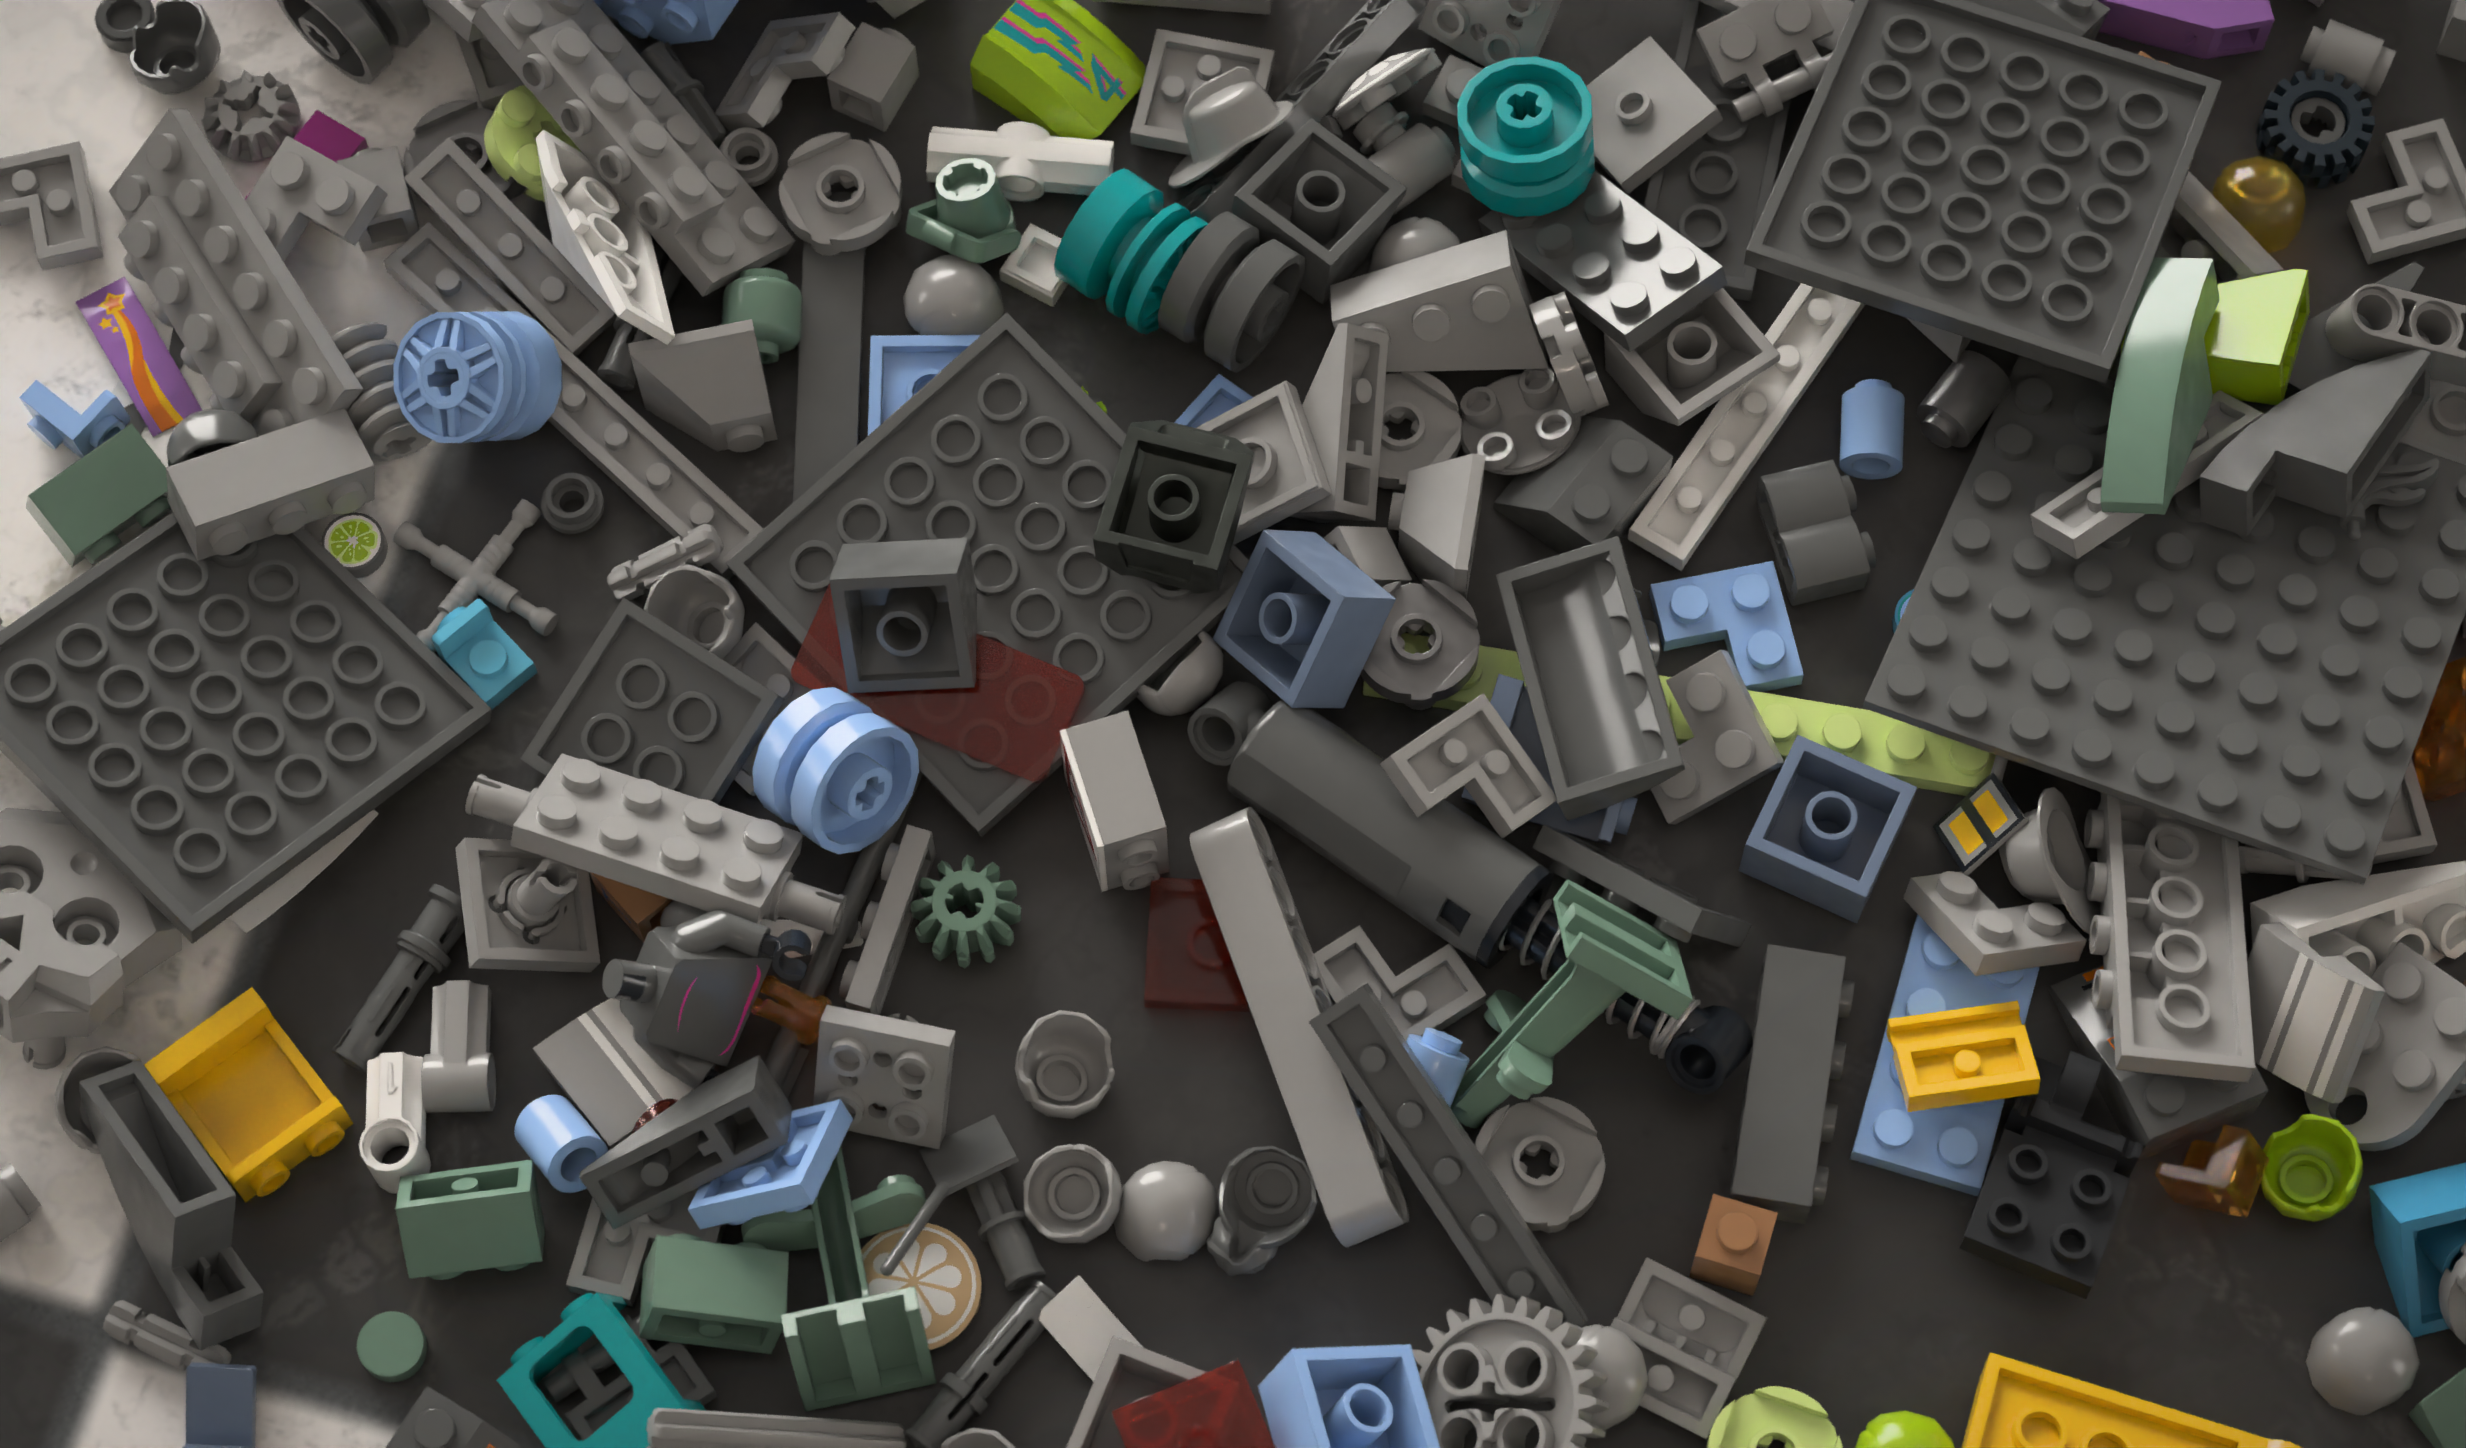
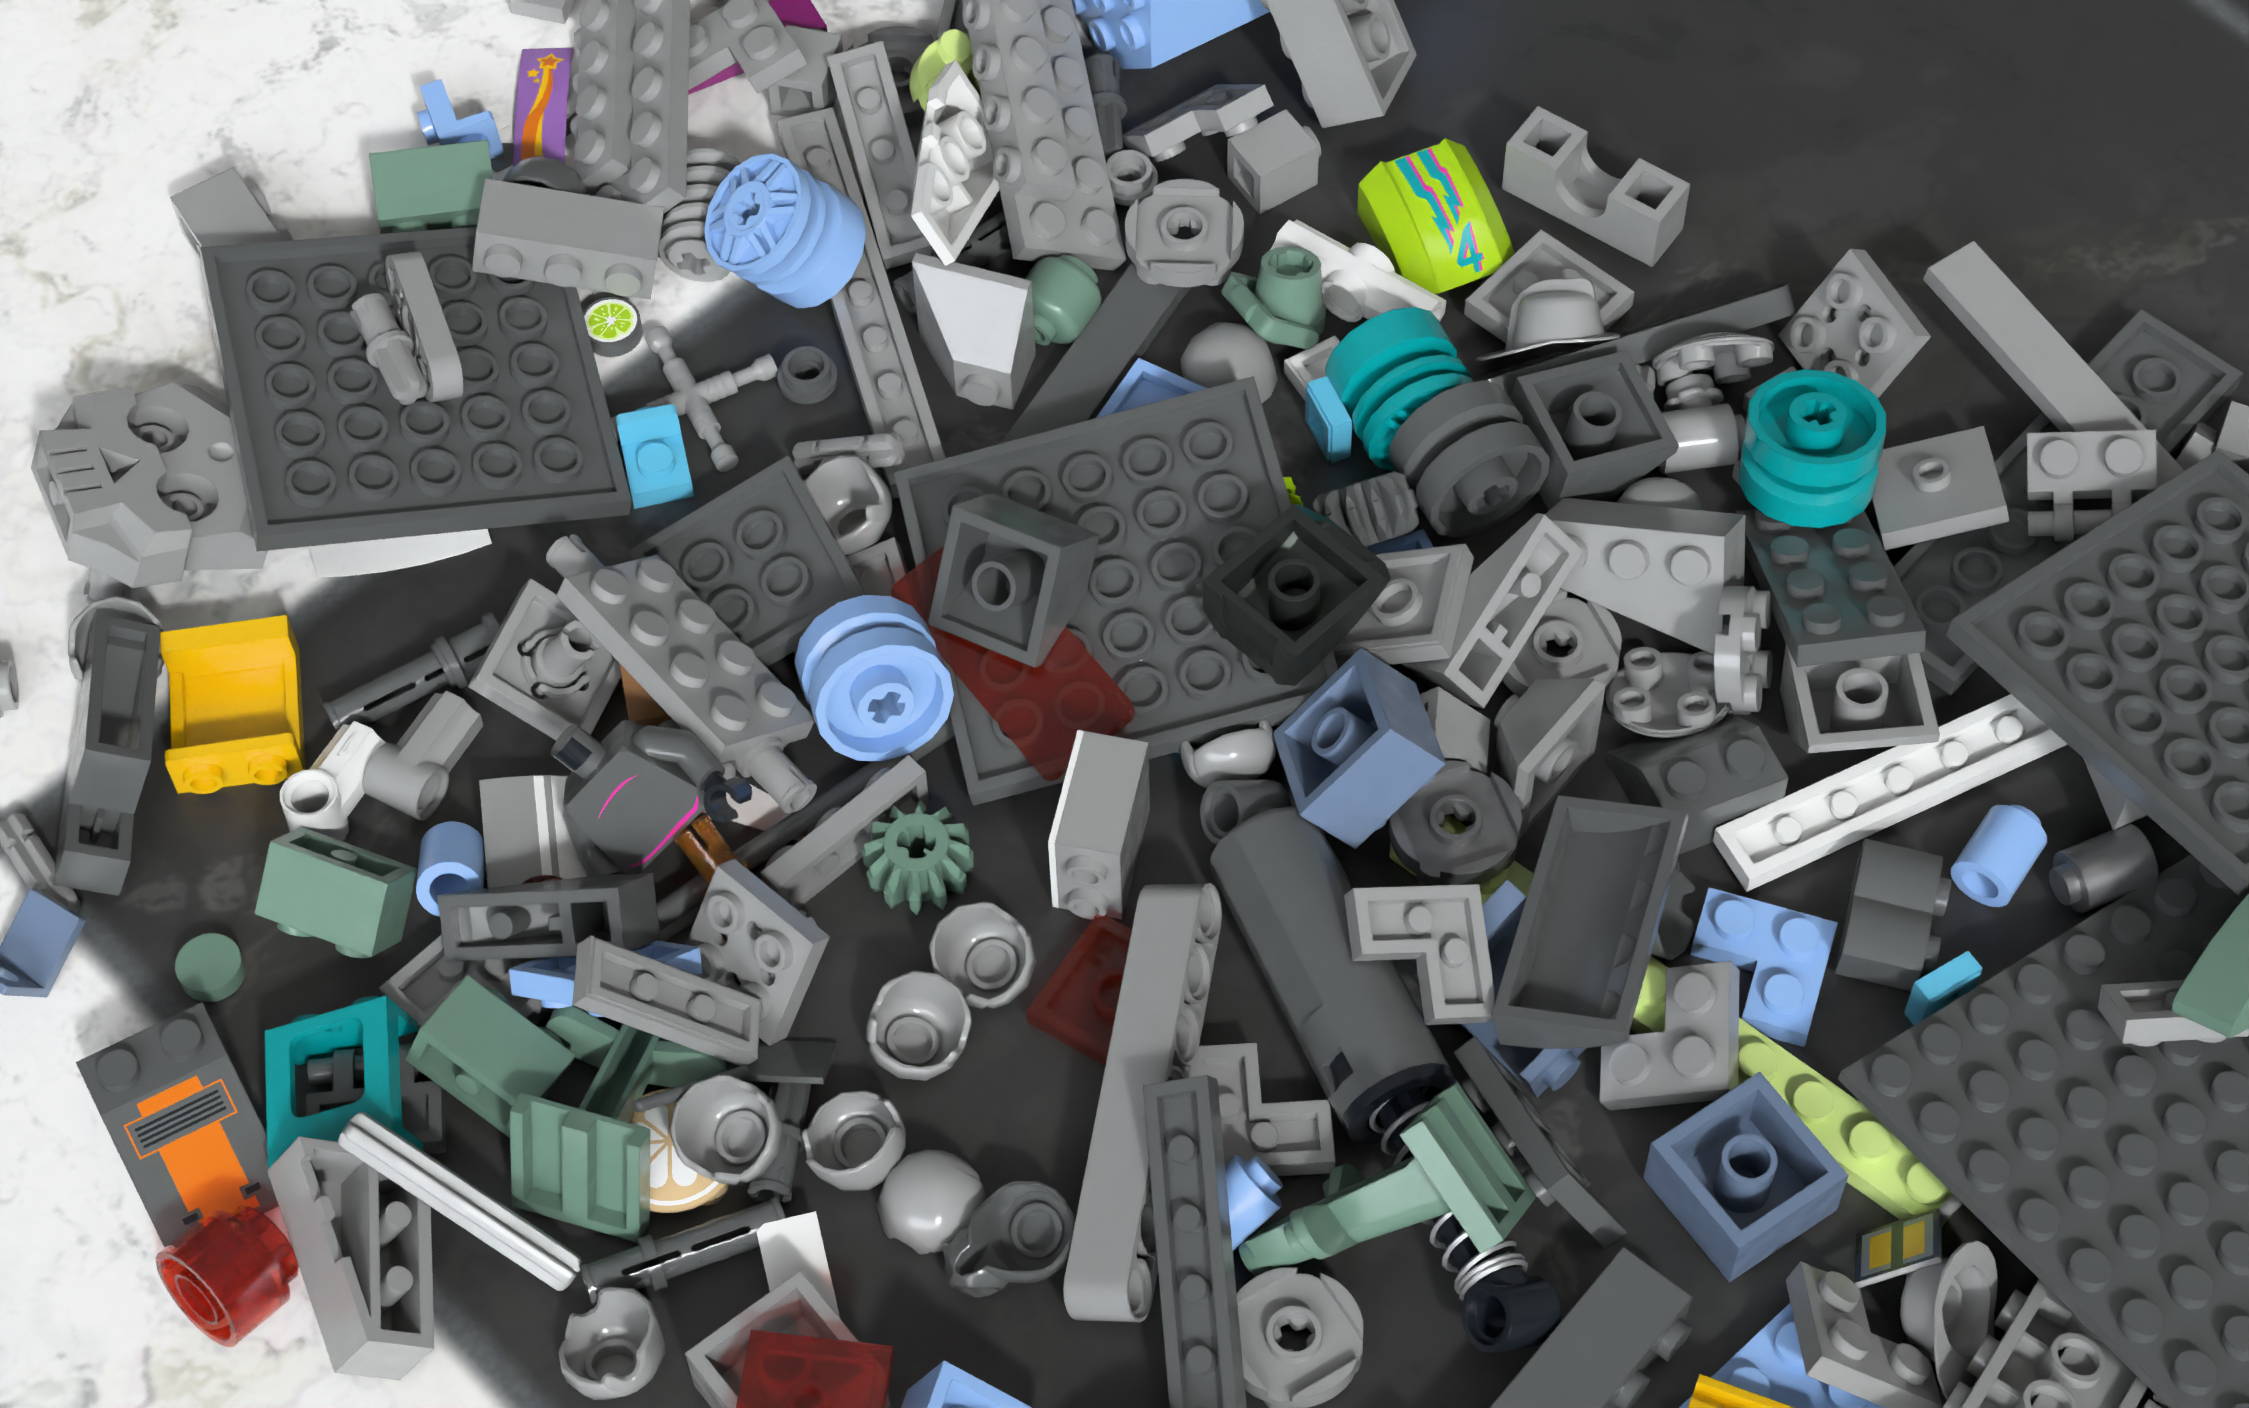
camera: 30 degrees right, 10 degrees down
none -> light grey axle [350,293,428,405]
none -> light grey beam [385,251,463,403]
none -> light grey tile [572,936,761,1066]
none -> light grey hair [669,1075,783,1185]
none -> light grey hair [929,901,1037,1009]
none -> medium azure tile [1305,376,1352,464]
none -> dark grey gear [1312,471,1419,547]
none -> medium azure tile [1904,951,1983,1025]

